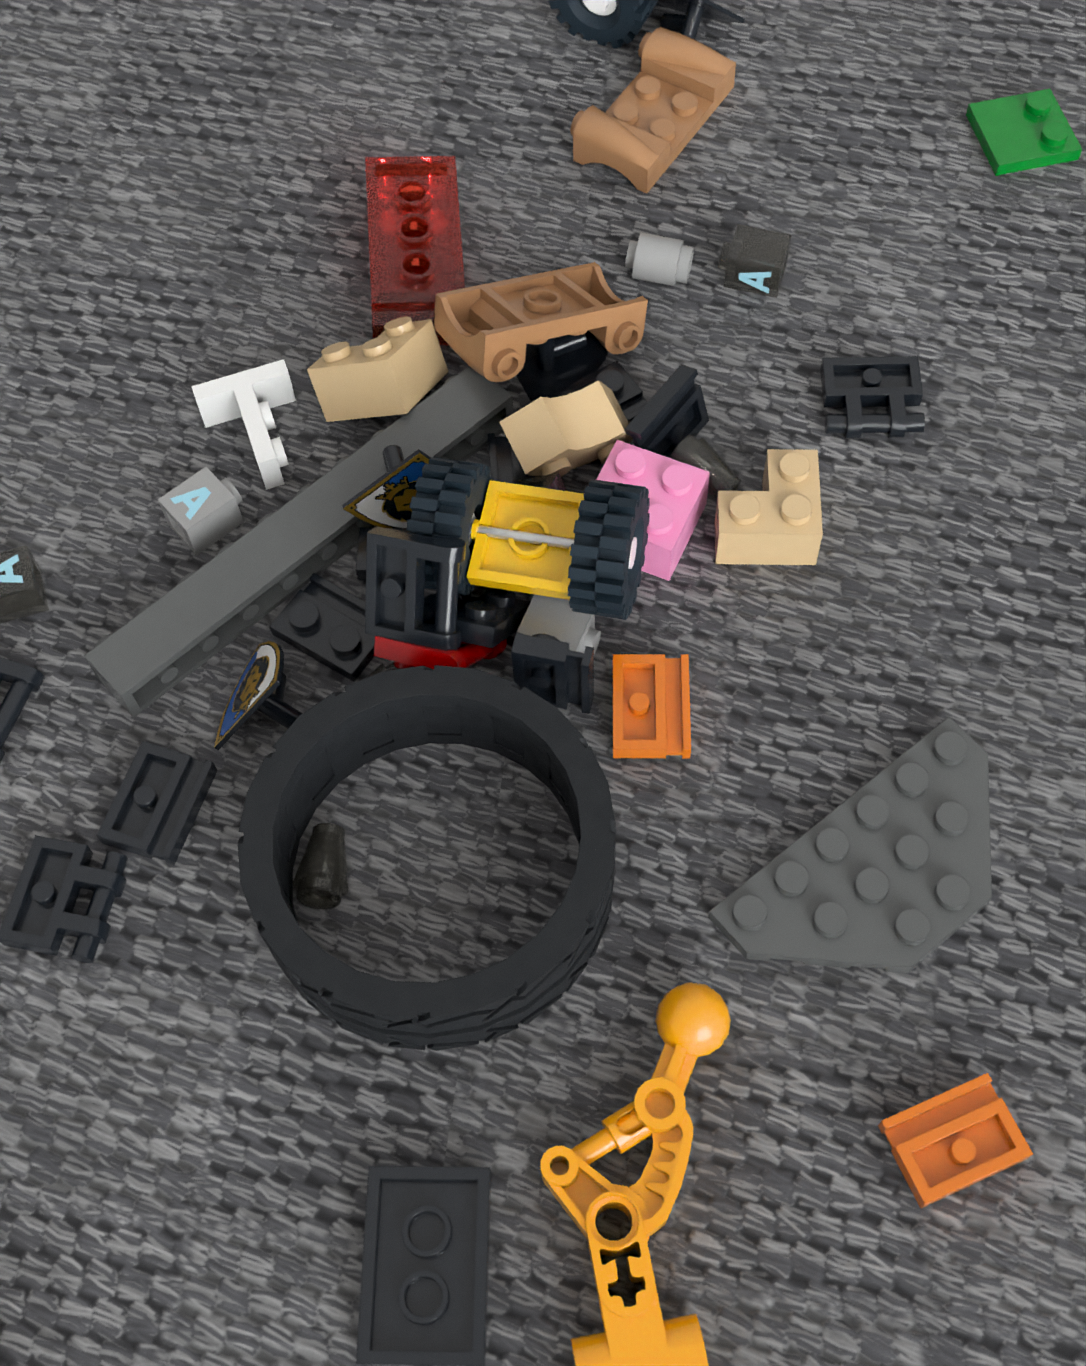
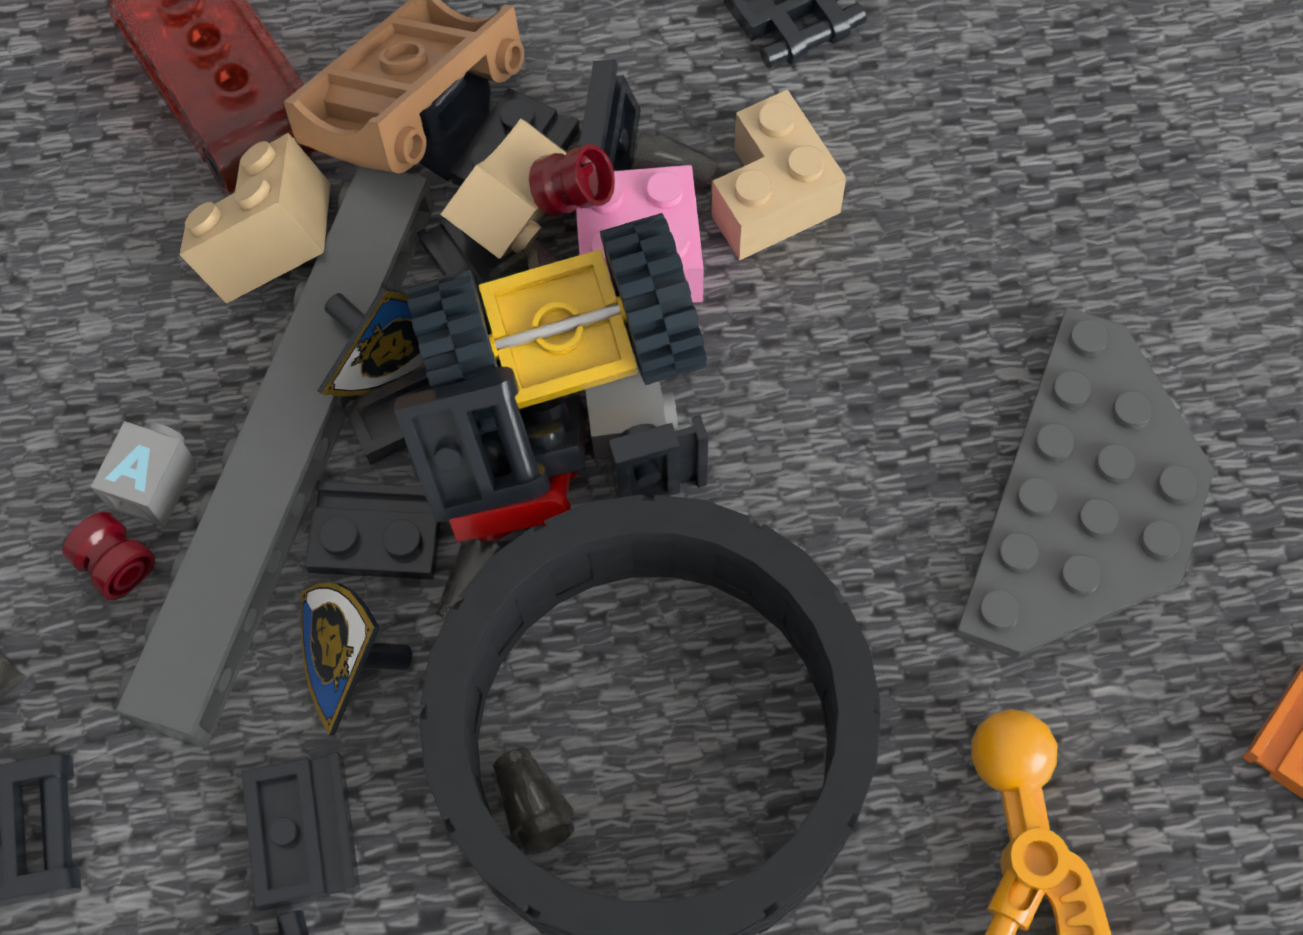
camera: 30 degrees left, 5 degrees up
white bracket [192,359,296,490] -> none
orange plate [612,654,691,759] -> none
none -> dark red wheel [62,511,155,600]
none -> dark red wheel [529,144,615,216]

